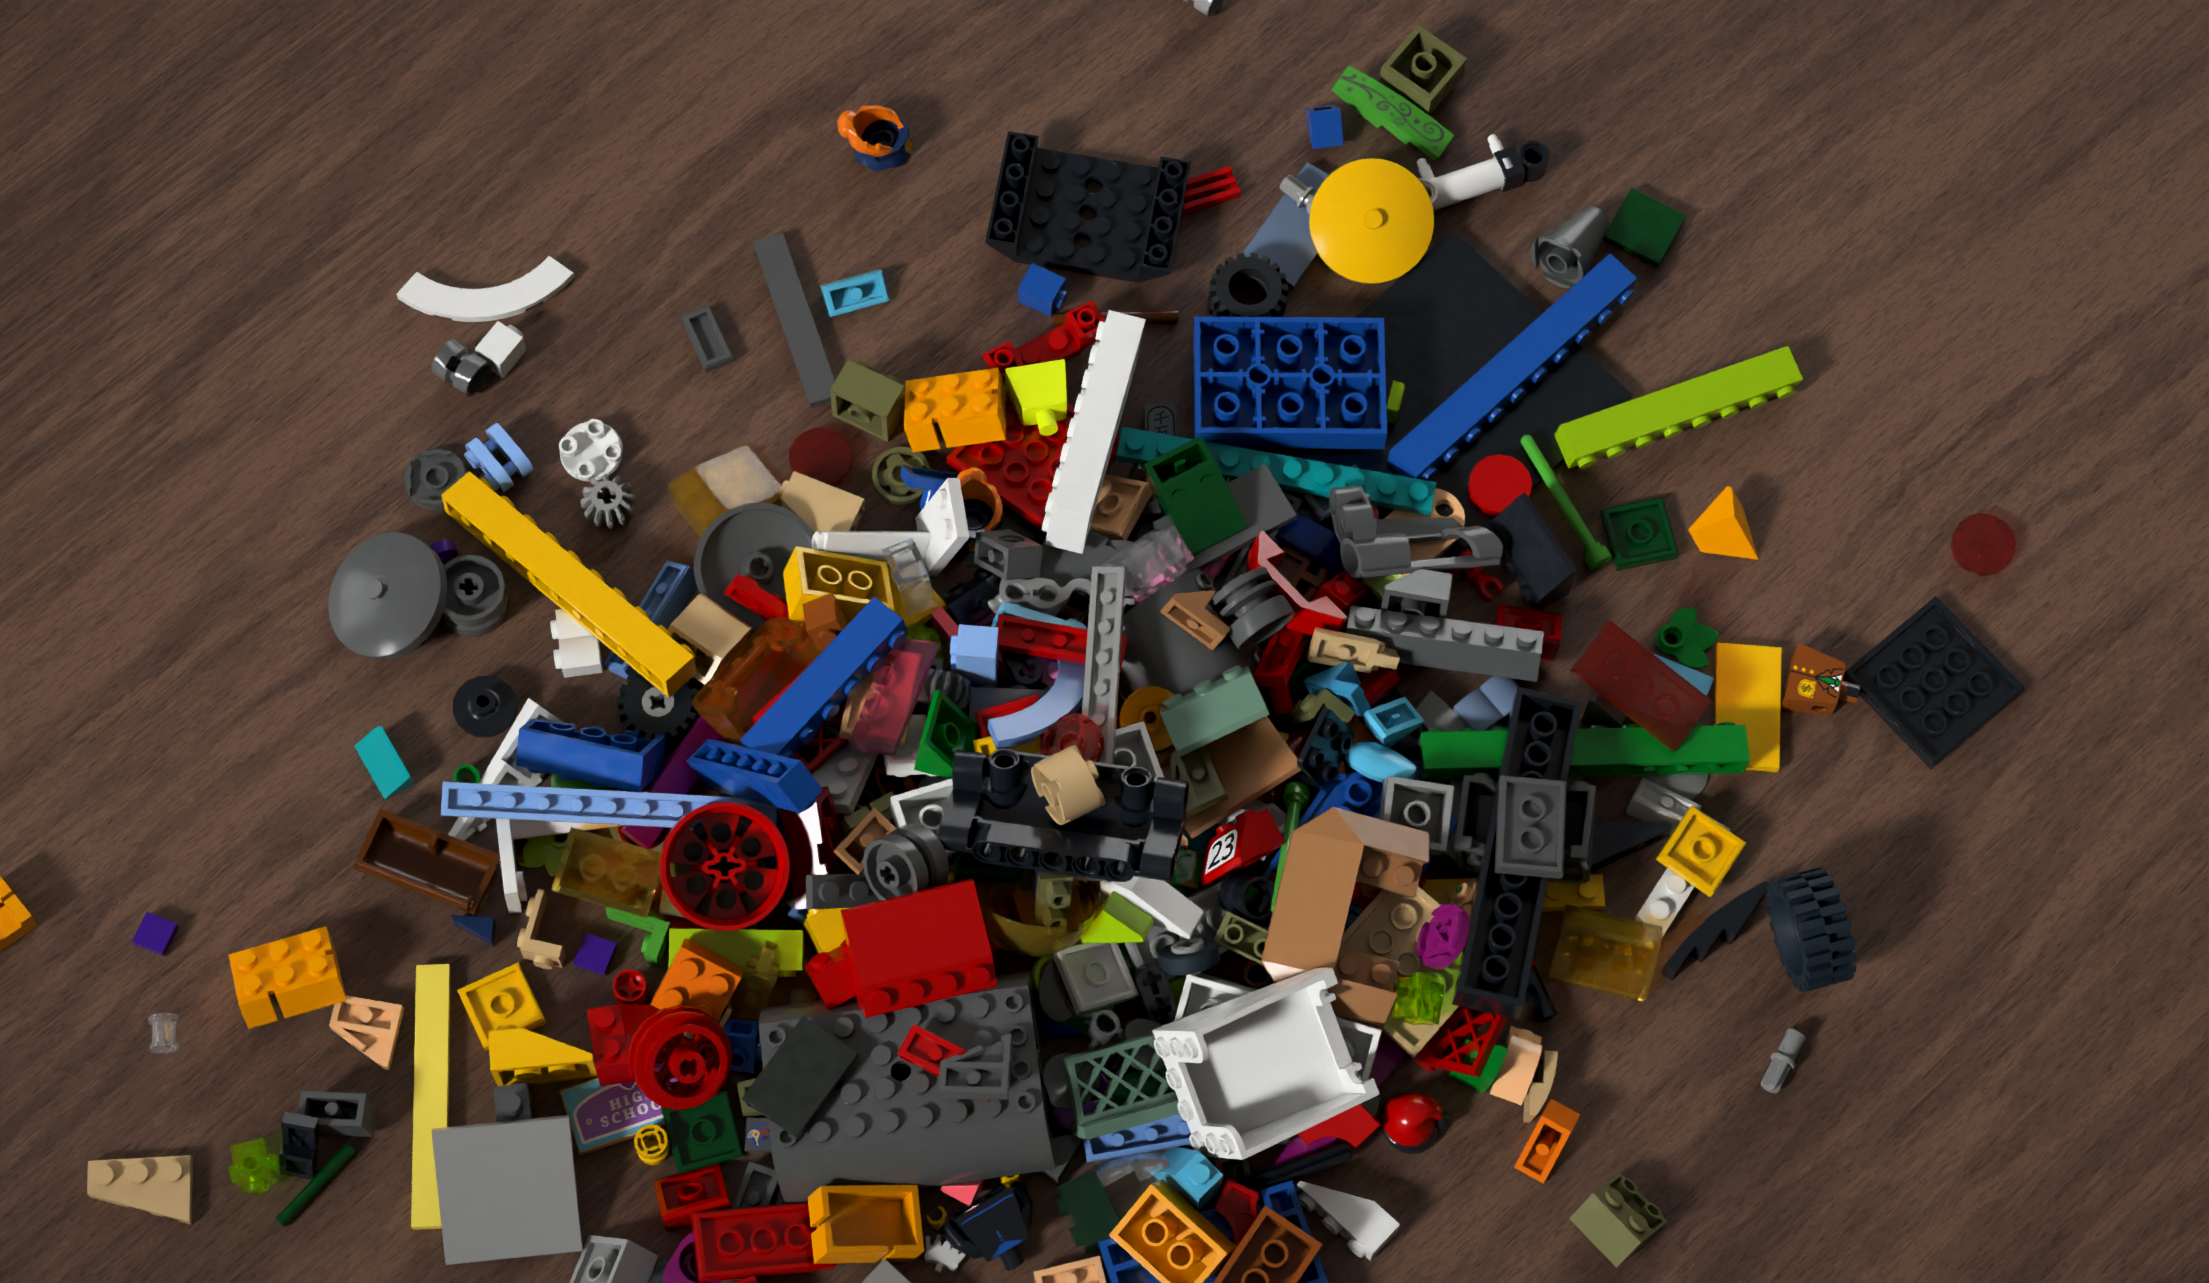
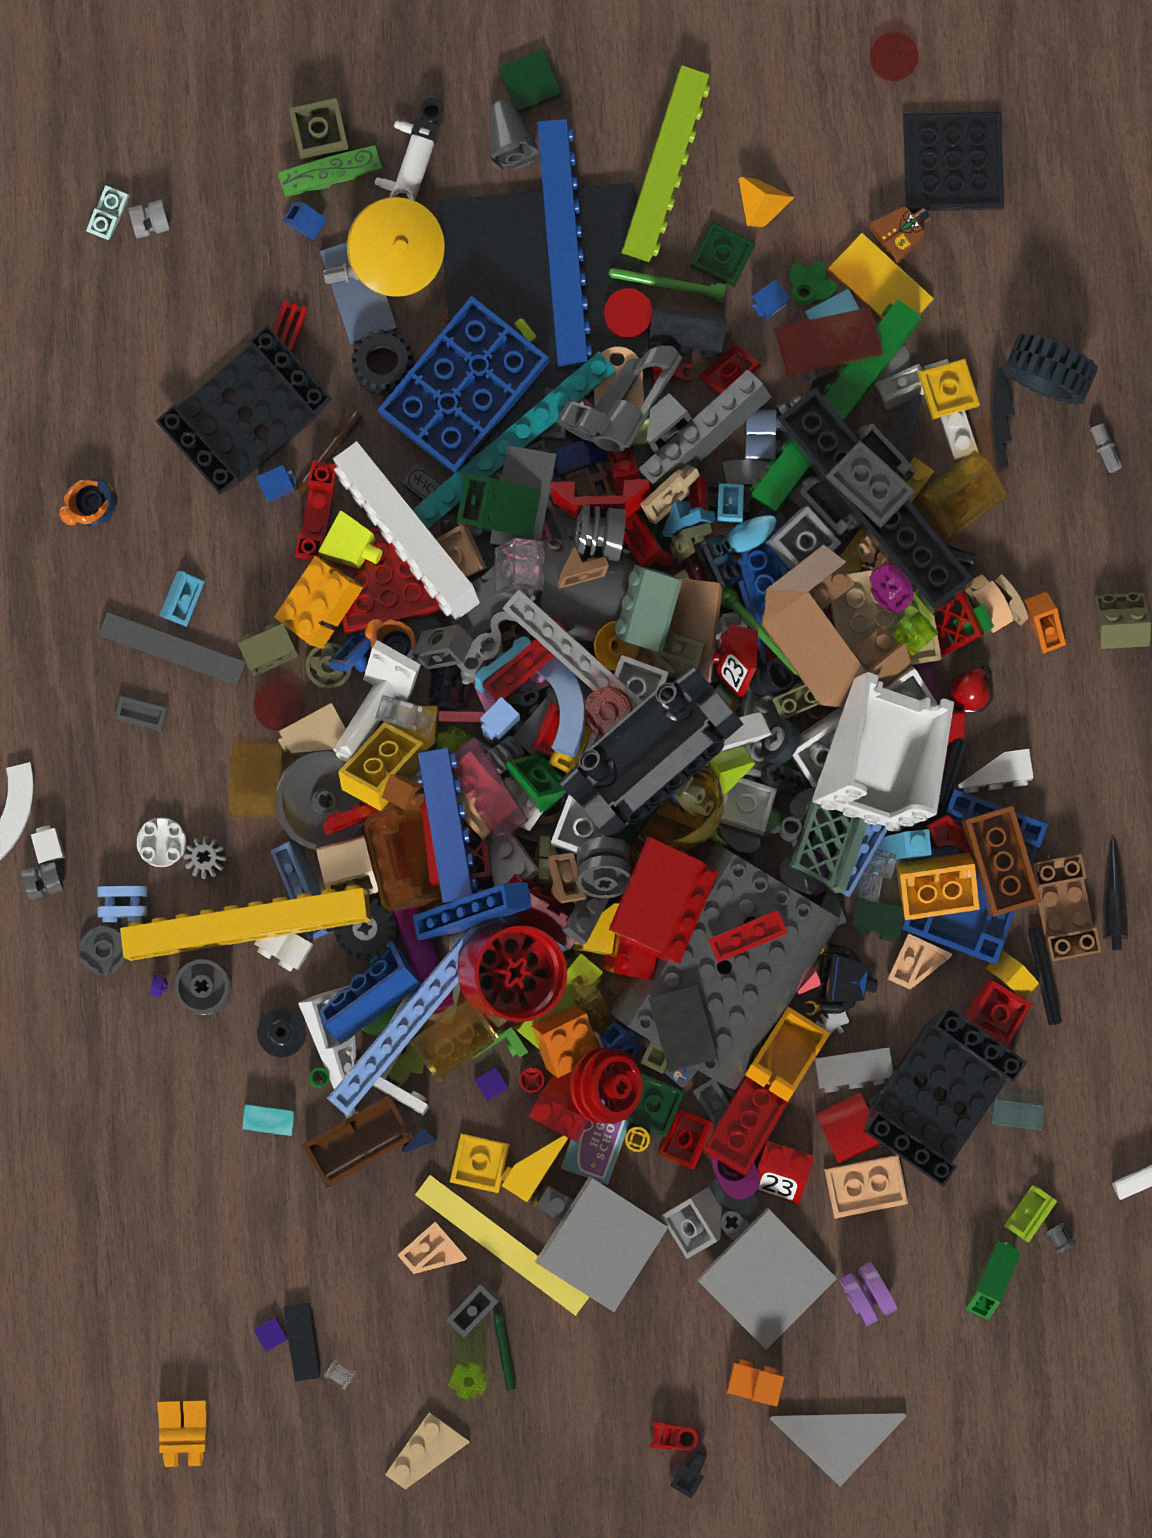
camera: 45 degrees left, 15 degrees up
light orange piece [228,926,347,1029] -> none
black slope [279,1112,319,1180] -> none
dark grey dish [328,532,447,660] -> none
tan bracket [517,888,566,969] -> none
dark grey wing [938,1034,1013,1100] -> none
tan brick [1031,745,1105,825] -> none
none -> black tile [283,1302,320,1382]
none -> blue brick [751,279,791,320]

